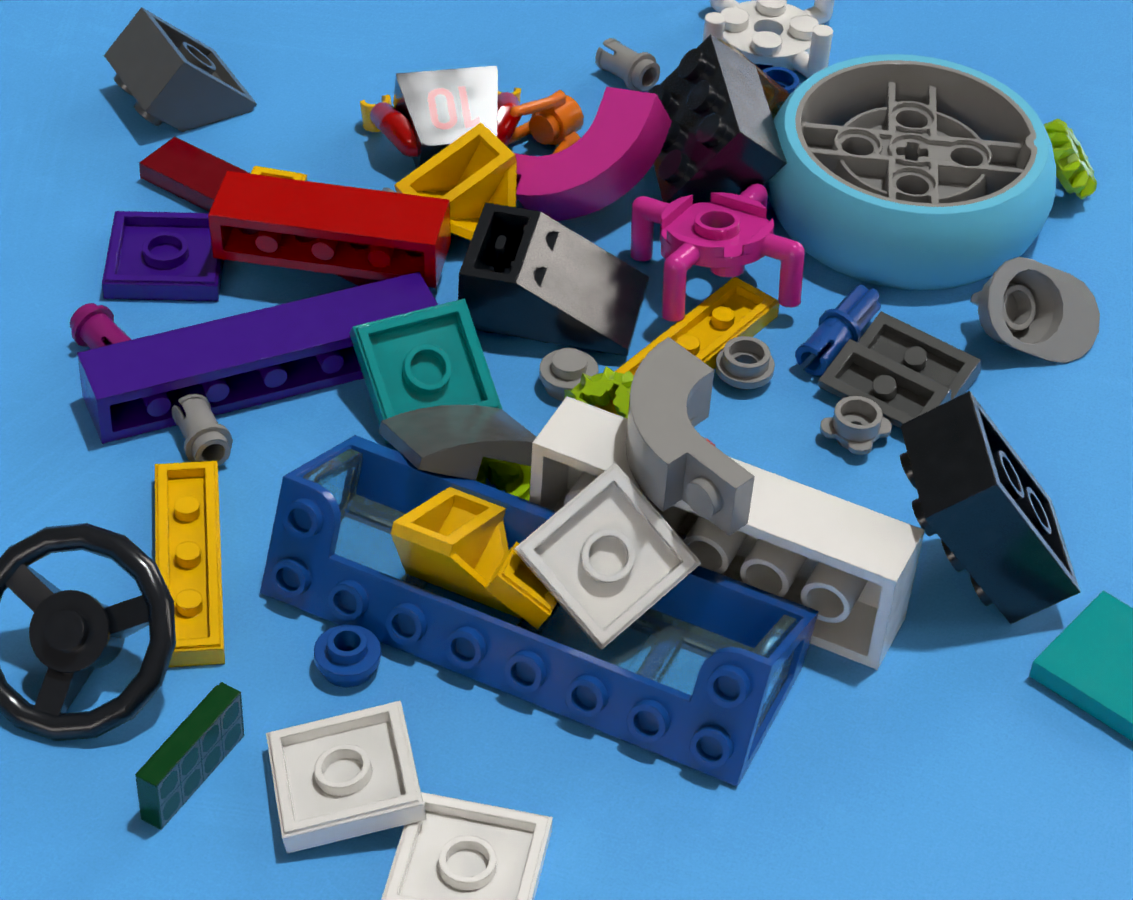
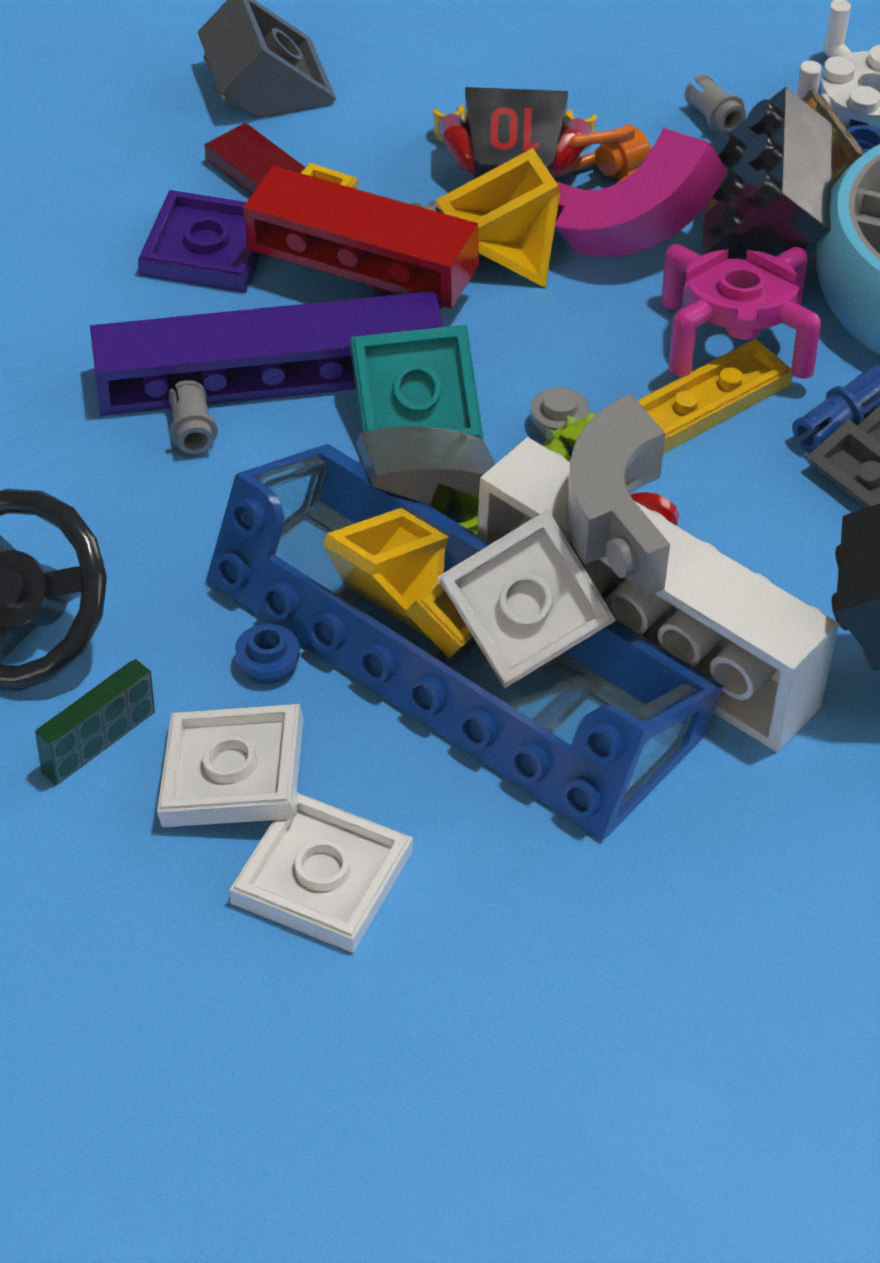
camera: 15 degrees right, 5 degrees up
magenta pin [70,303,132,349] -> none
yellow tile [155,461,225,668] -> none
black slope [458,202,649,356] -> none
light grey plate [715,336,775,390] -> none
light grey plate [820,396,892,455] -> none

